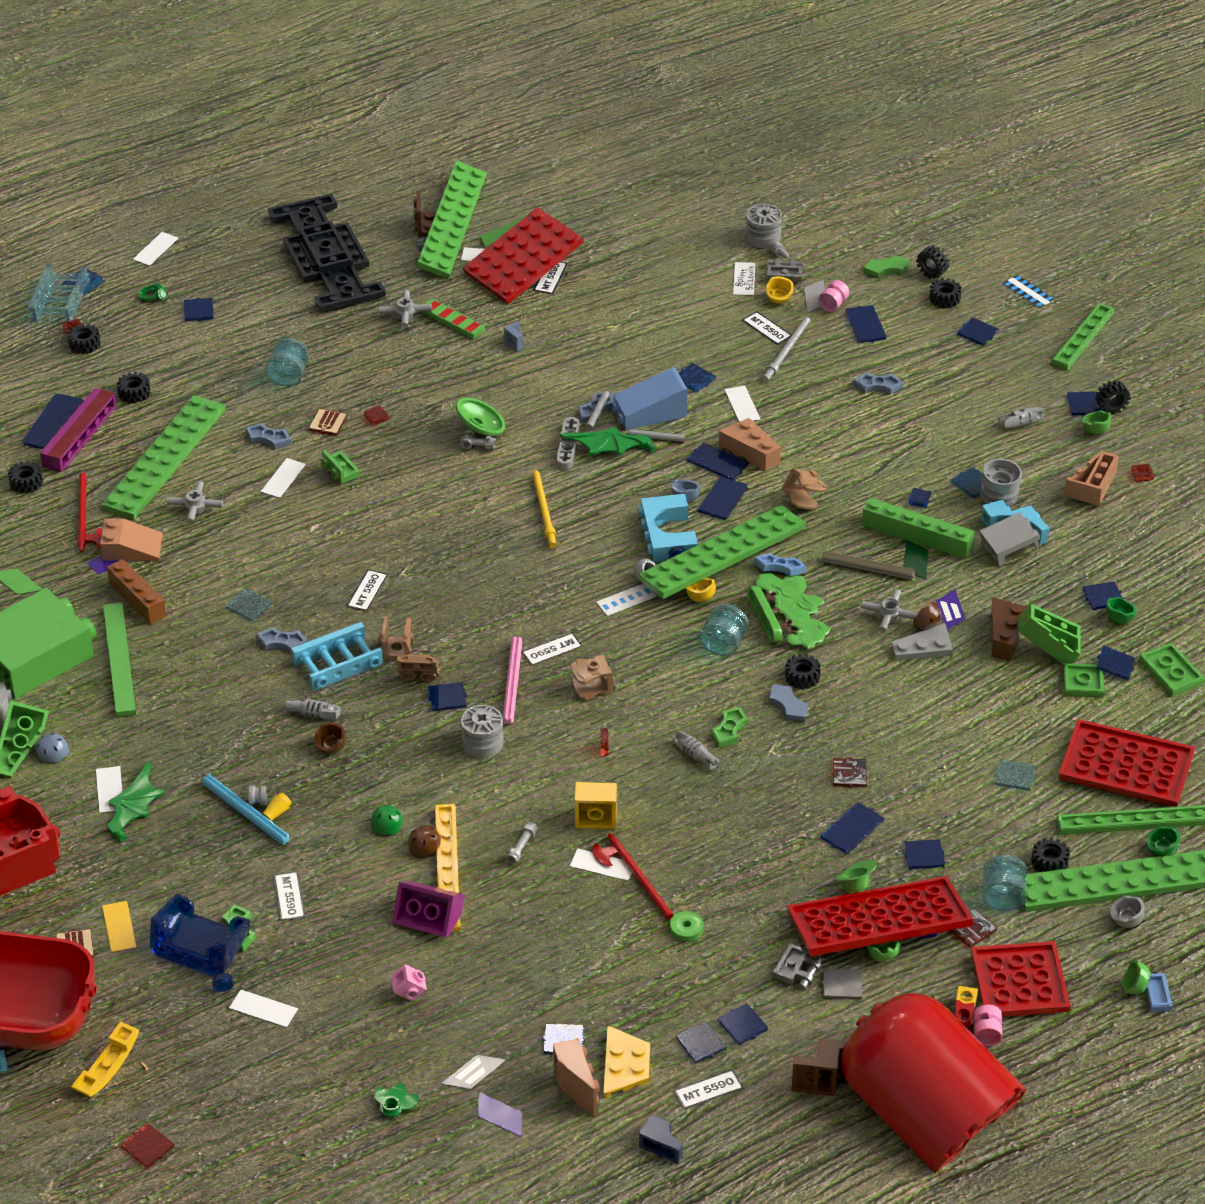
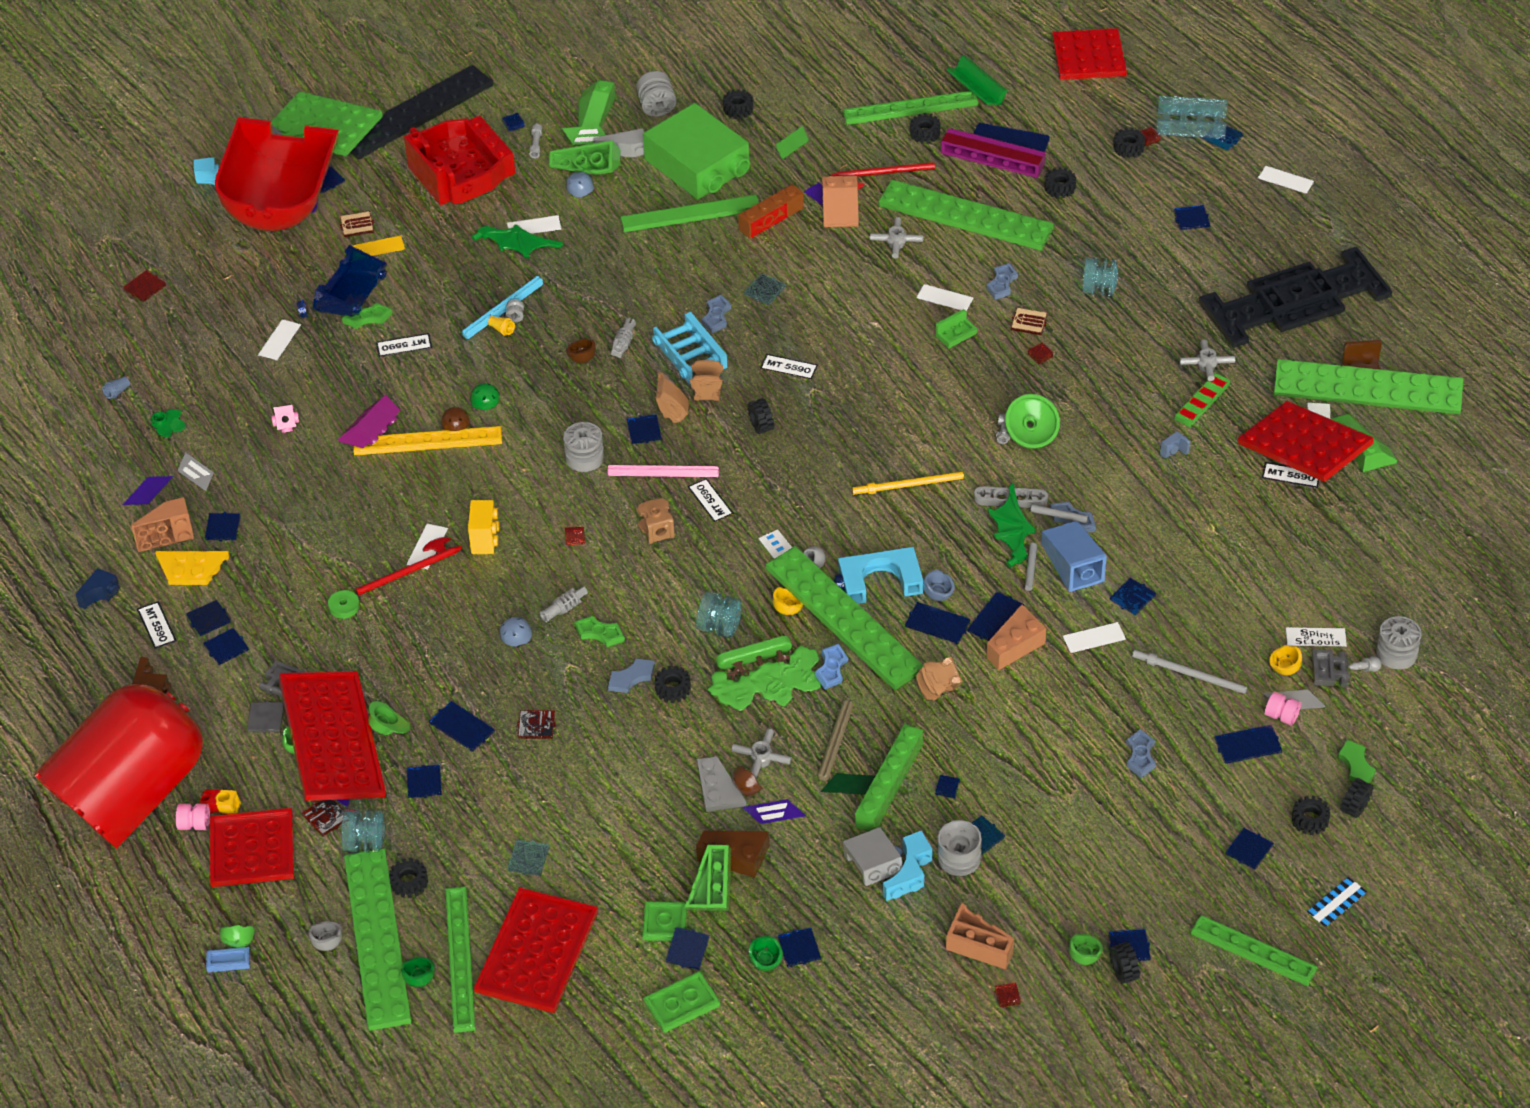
camera: 90 degrees right, 5 degrees up
yellow slope [71,1022,139,1097] -> none
green piece [138,283,167,302] -> none
light grey bar [506,822,538,864] -> none
white sticker [742,311,792,345] -> none
light grey hinge [997,407,1044,428] -> none
none -> sand blue cone [102,377,130,399]
none -> sand blue helmet [500,617,532,647]
none -> black tyre [747,398,774,434]

